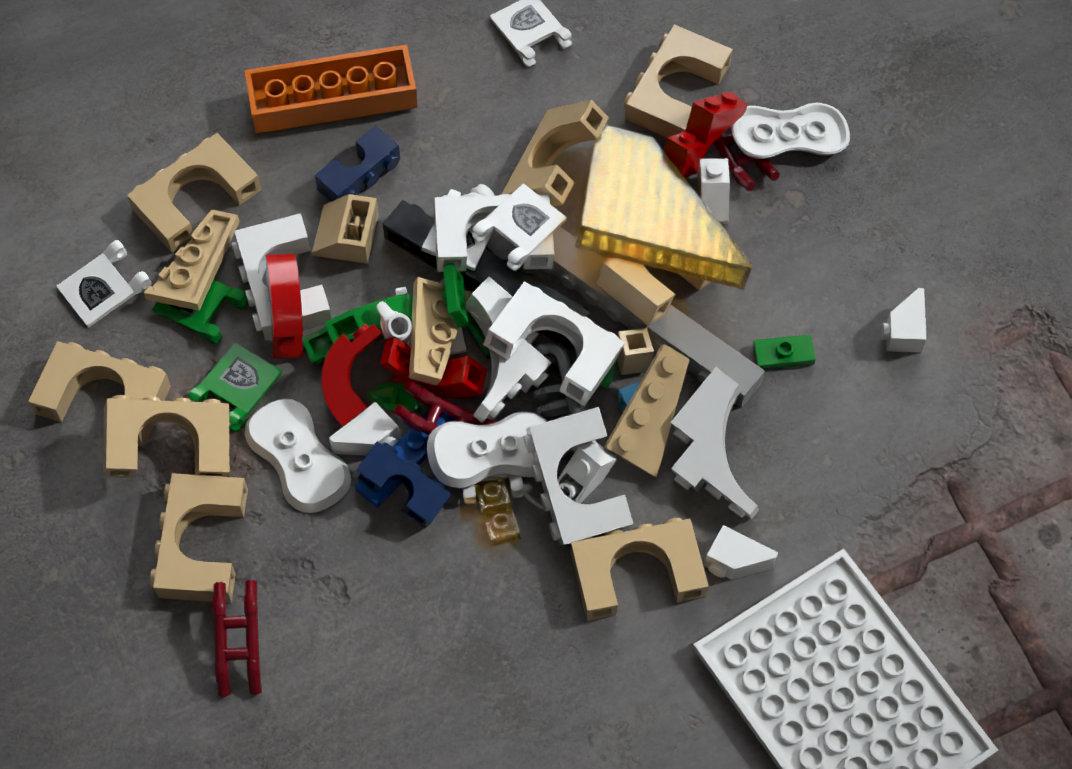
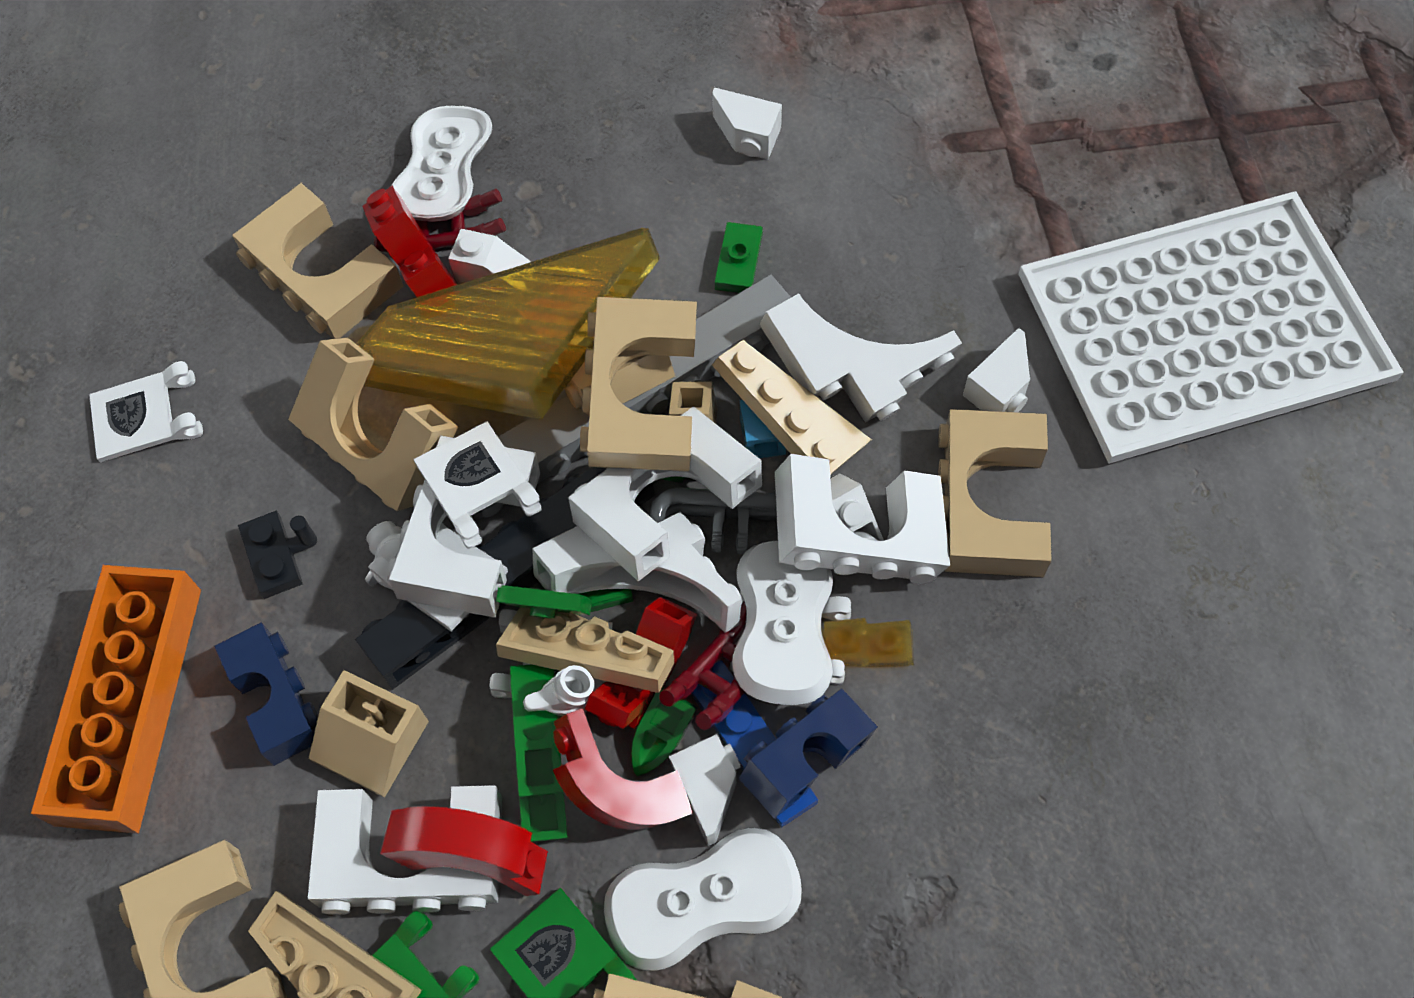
camera: 70 degrees left, 0 degrees up
none -> black plate [238,510,317,599]
none -> tan arch [580,297,697,471]

